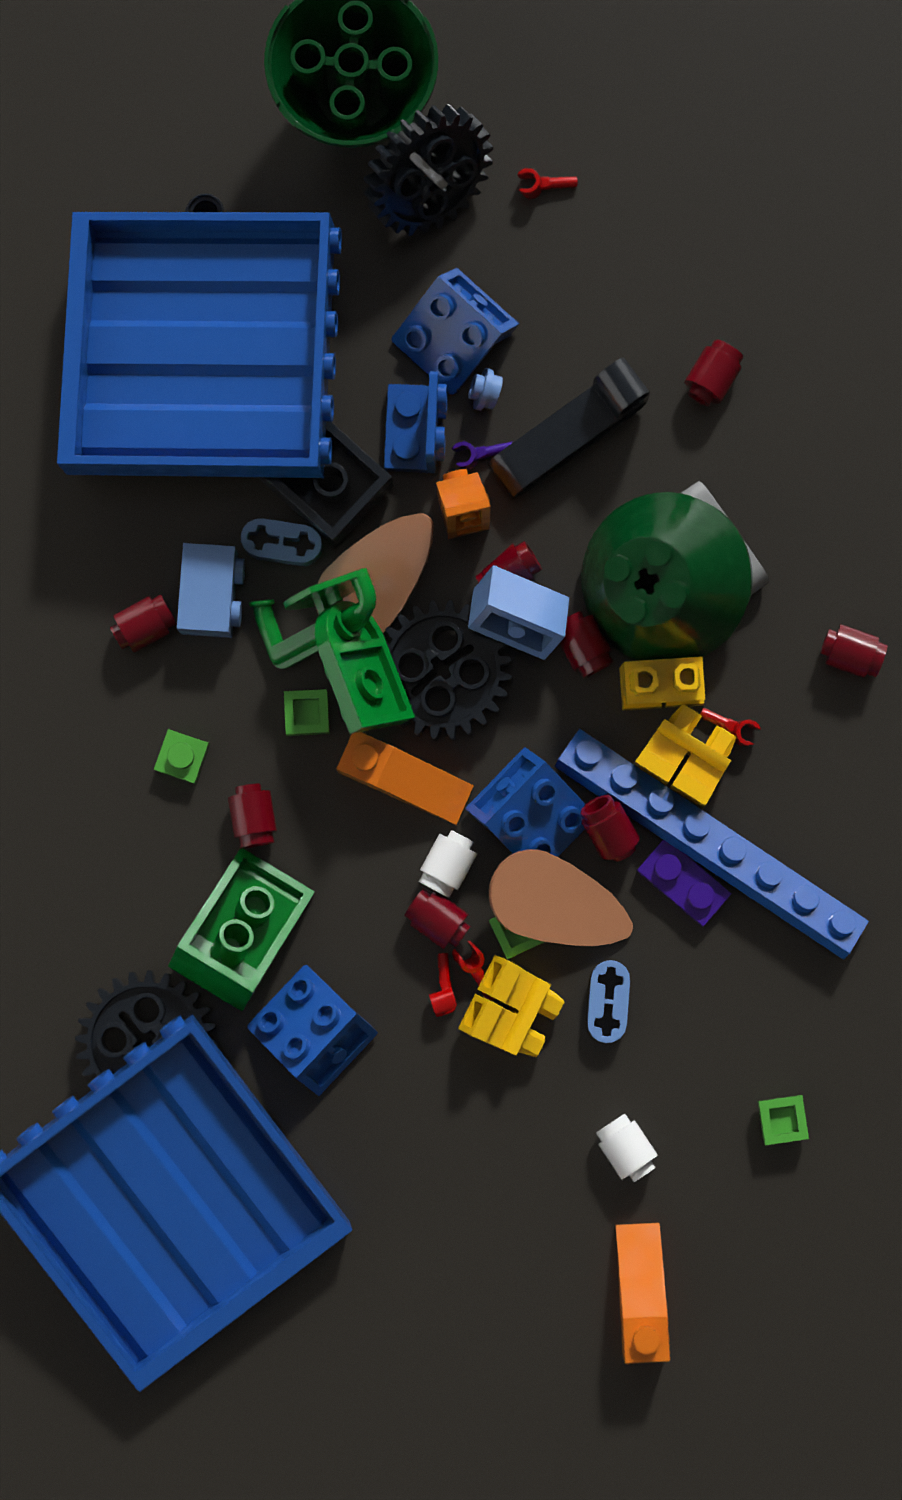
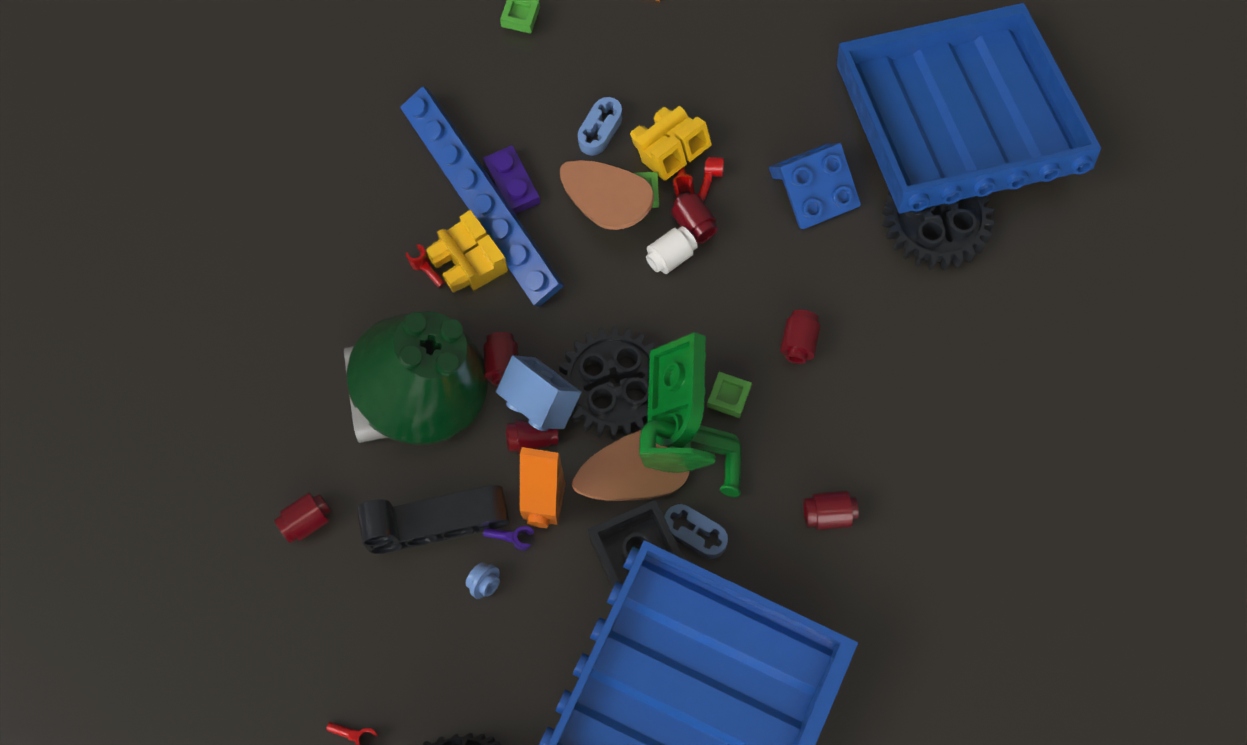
camera: 160 degrees left, 15 degrees down
bright green plate [154,729,210,785] -> none
green slope [168,848,315,1011] -> none
medium blue brick [177,543,245,638] -> none
orange slope [336,732,474,825] -> none
blue bracket [384,371,447,473] -> none
blue bracket [392,268,519,394] -> none
blue bracket [465,747,586,857] -> none
dark red brick [581,795,639,862] -> none
white brick [596,1114,658,1182] -> none
yellow hips [619,657,706,711] -> none
dark red brick [820,624,888,678] -> none

